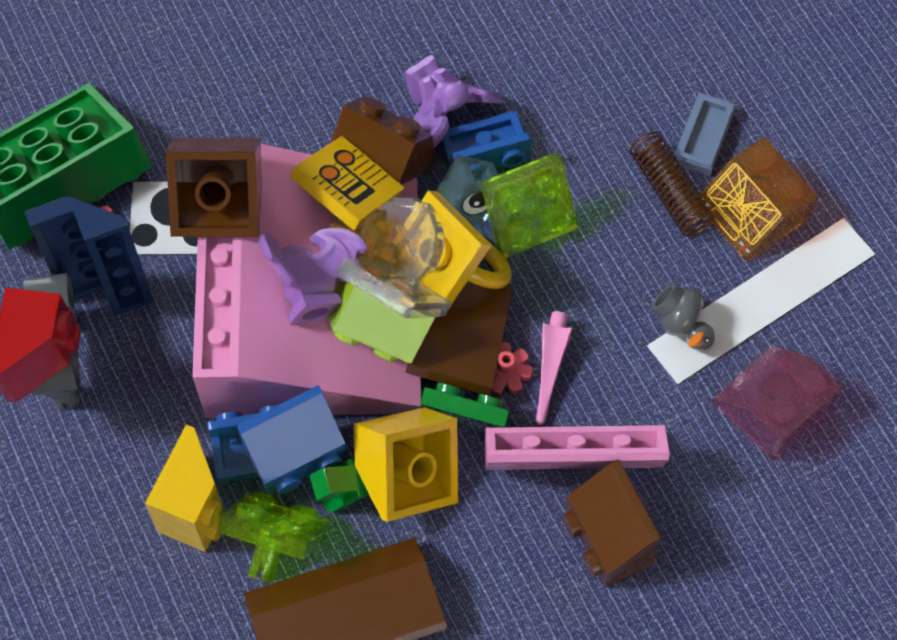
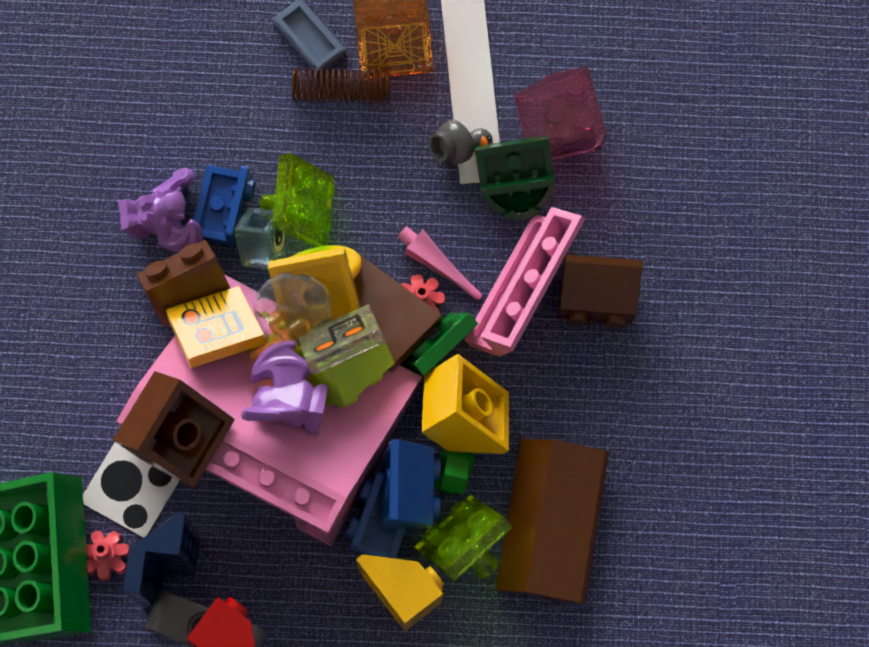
camera: 65 degrees left, 10 degrees up
none -> dark green slope [474,135,555,220]

